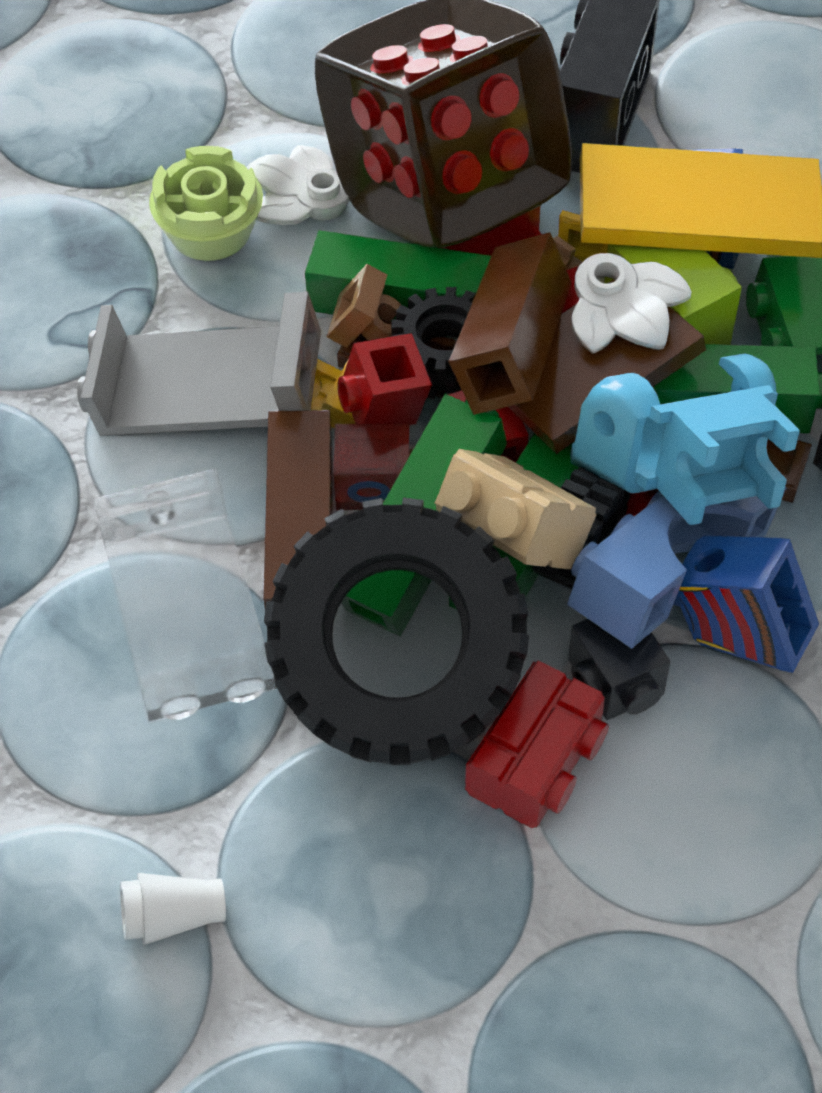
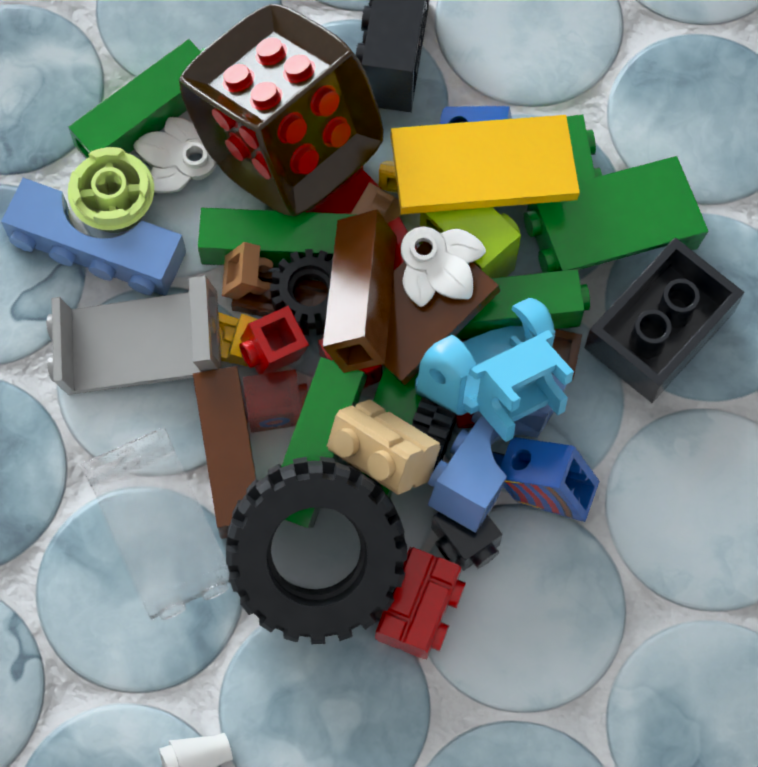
camera: 10 degrees left, 15 degrees up
none -> medium blue arch [1,177,186,296]
none -> green brick [68,39,205,159]

